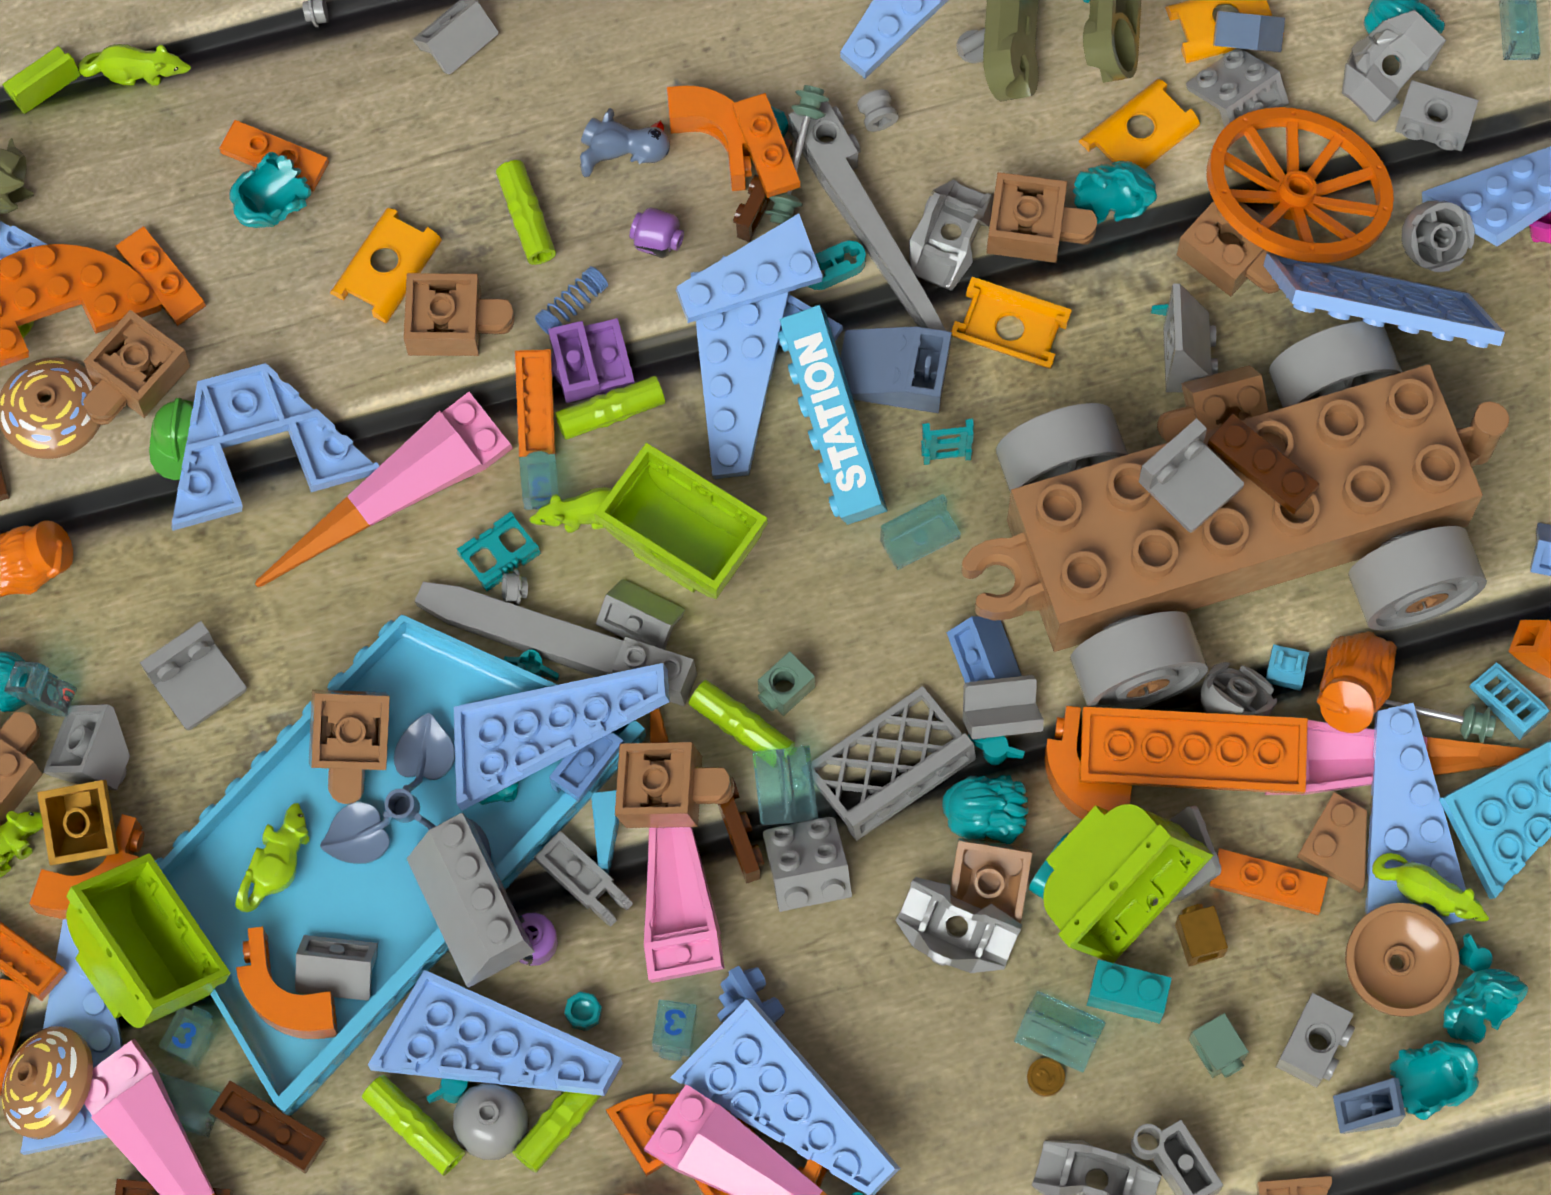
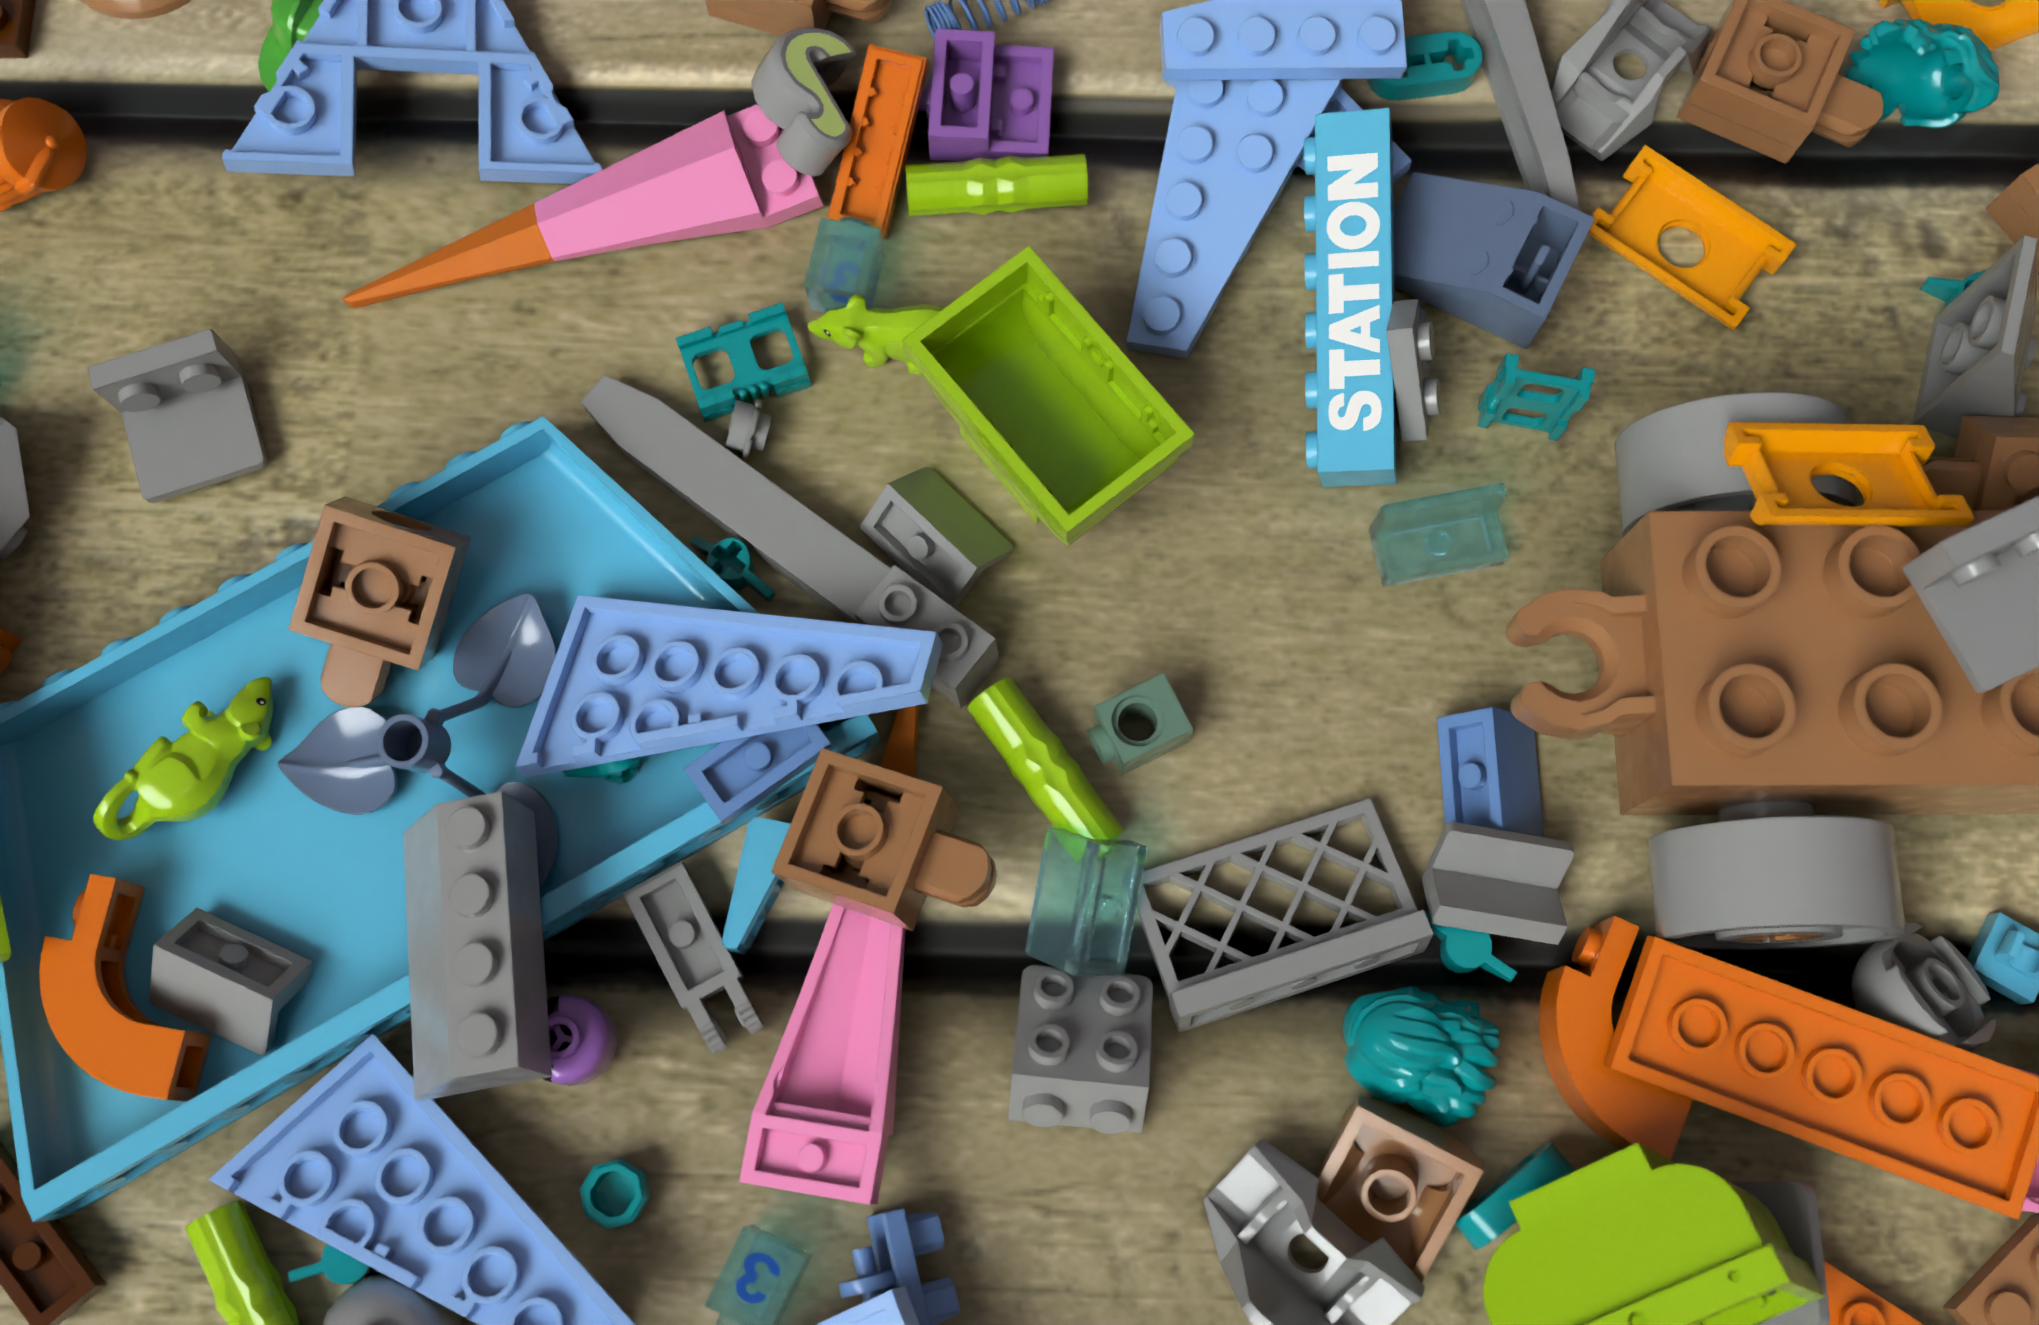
camera: 15 degrees right, 5 degrees up
reddish brown plate [717,777,765,884] -> none
none -> light grey animal [751,27,857,176]
none -> light grey hinge [1387,299,1442,442]
none -> light orange piece [1724,422,1975,527]

